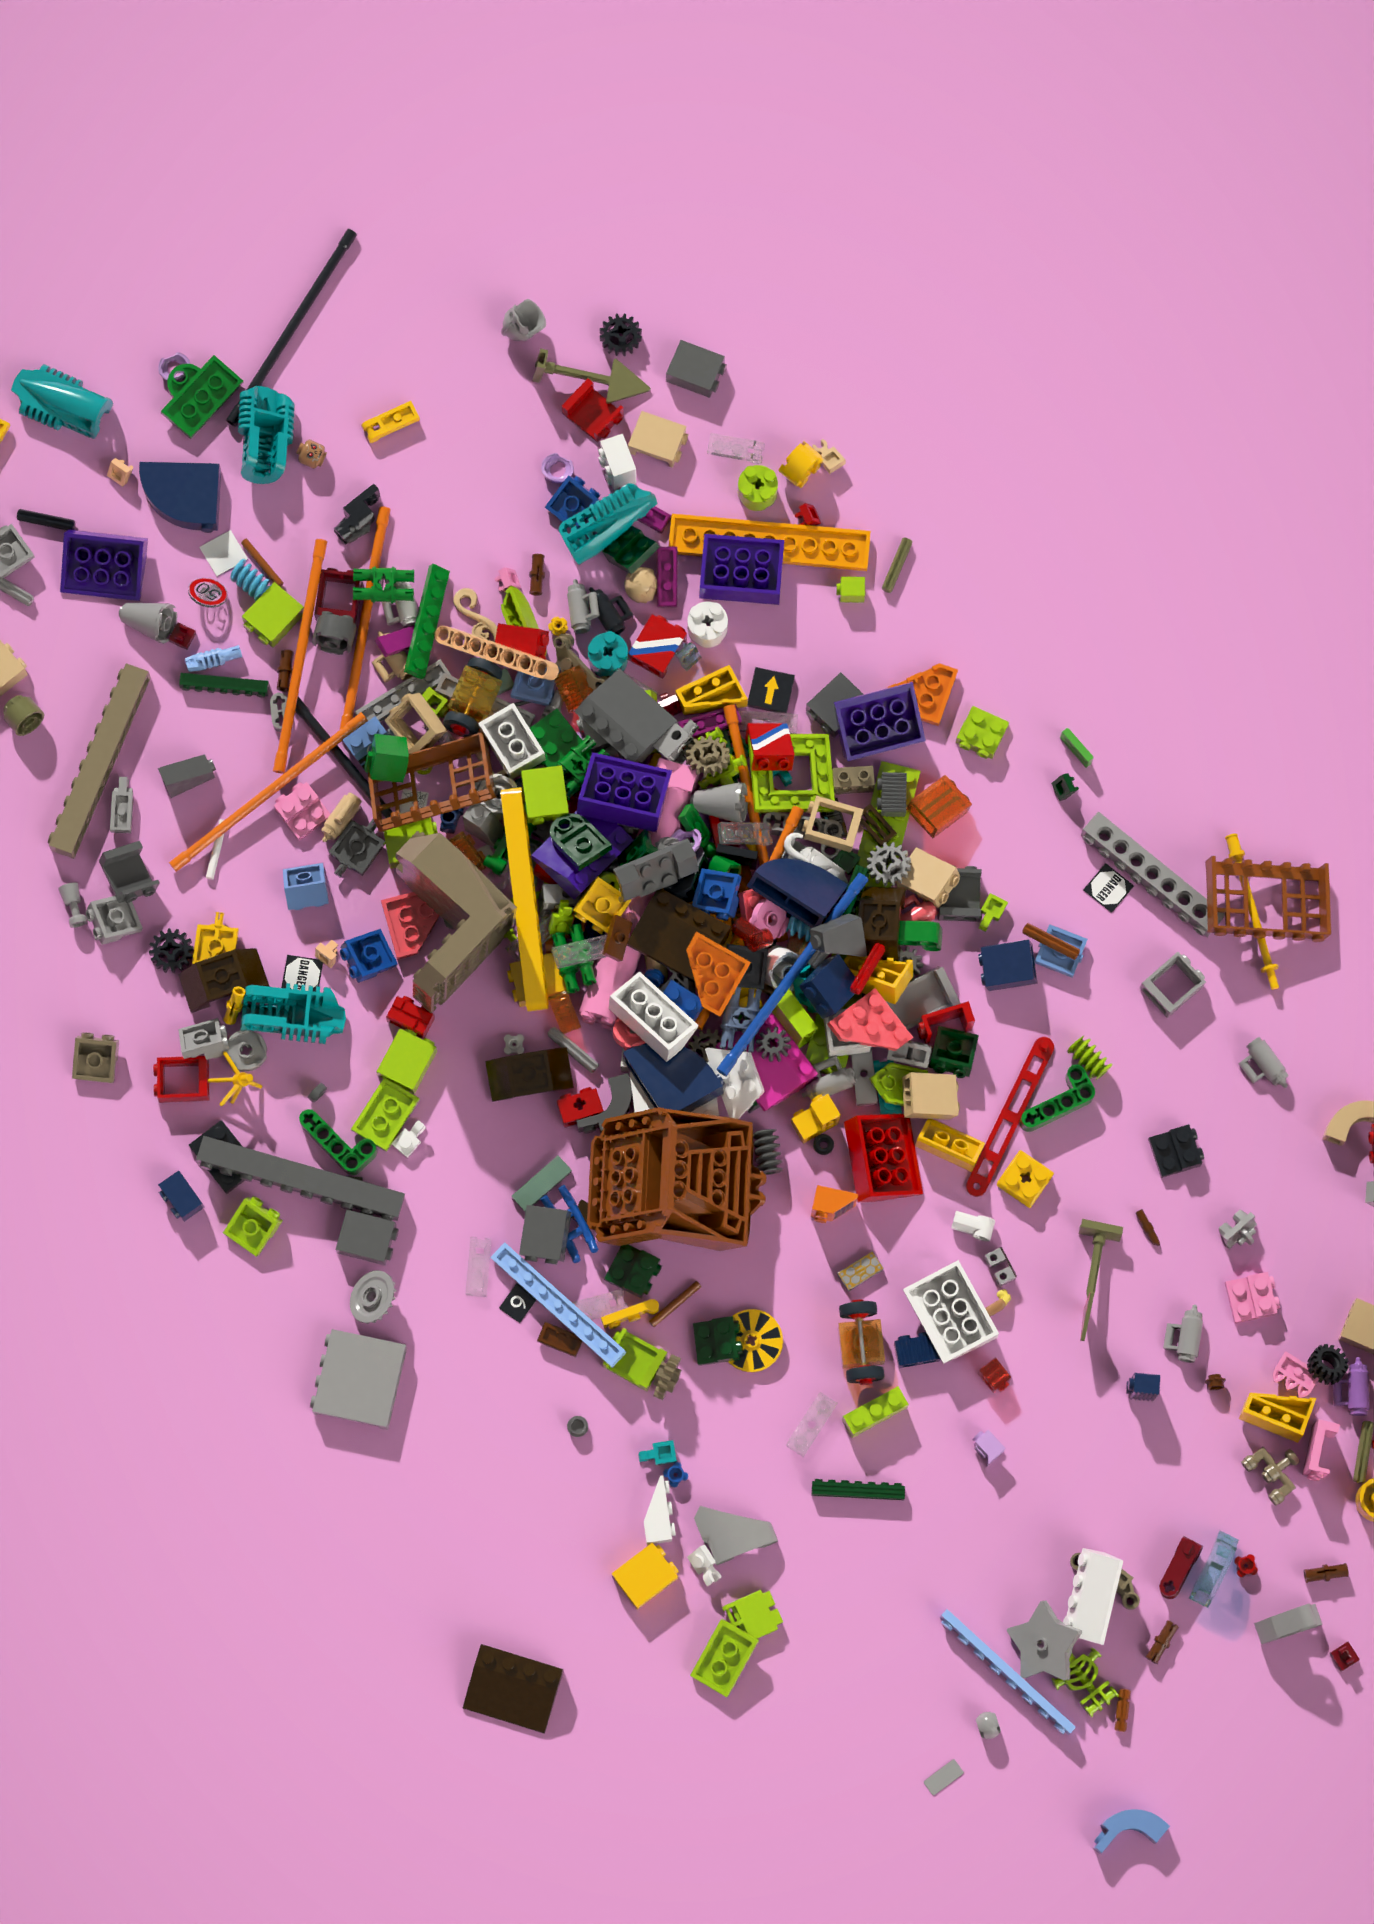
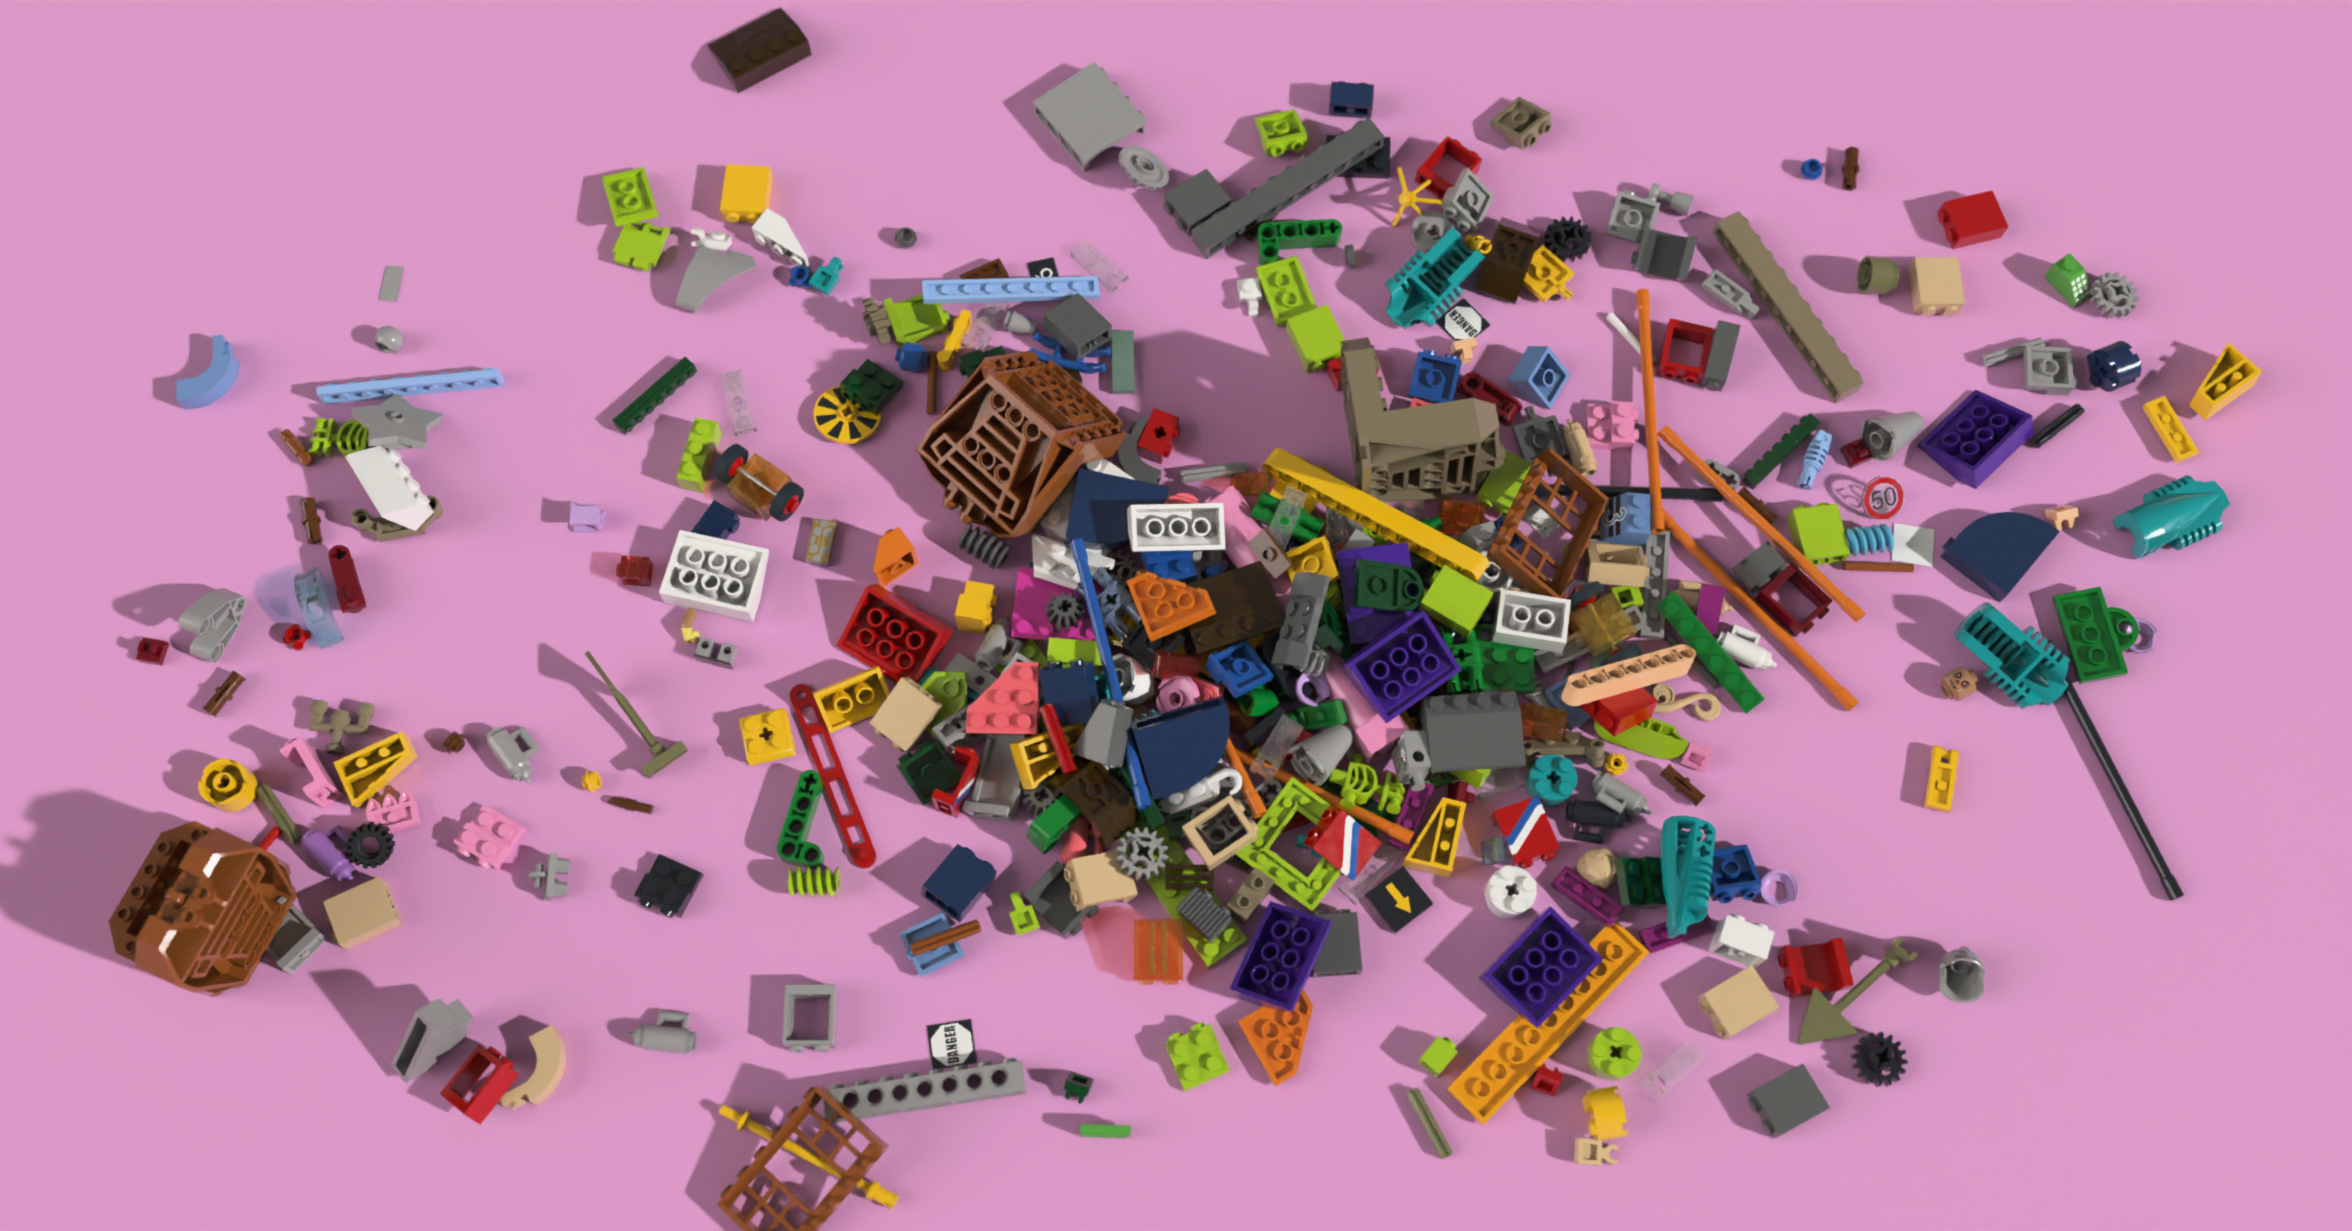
camera: 130 degrees right, 5 degrees down
black plate [333,484,380,545] -> none
green pin [353,566,414,604] -> none
green plate [365,734,409,783] -> none
dark brown slope [485,1047,574,1102] -> none
white plate [504,1034,524,1055] -> none
lime plate [548,900,574,934] -> none
dark tan gear [686,736,730,777] -> none
black plate [813,1134,834,1155] -> none
white piece [951,1211,996,1241] -> none
dark blue brick [1126,1373,1160,1402] -> none
none -> yellow plate [581,770,601,793]
none -> blue head [895,342,929,373]
none -> light grey cone [1003,311,1037,335]
none -> dark red piece [1457,372,1523,426]
none -> red window [1656,318,1714,384]
none -> dark grey bar [1663,632,1719,688]

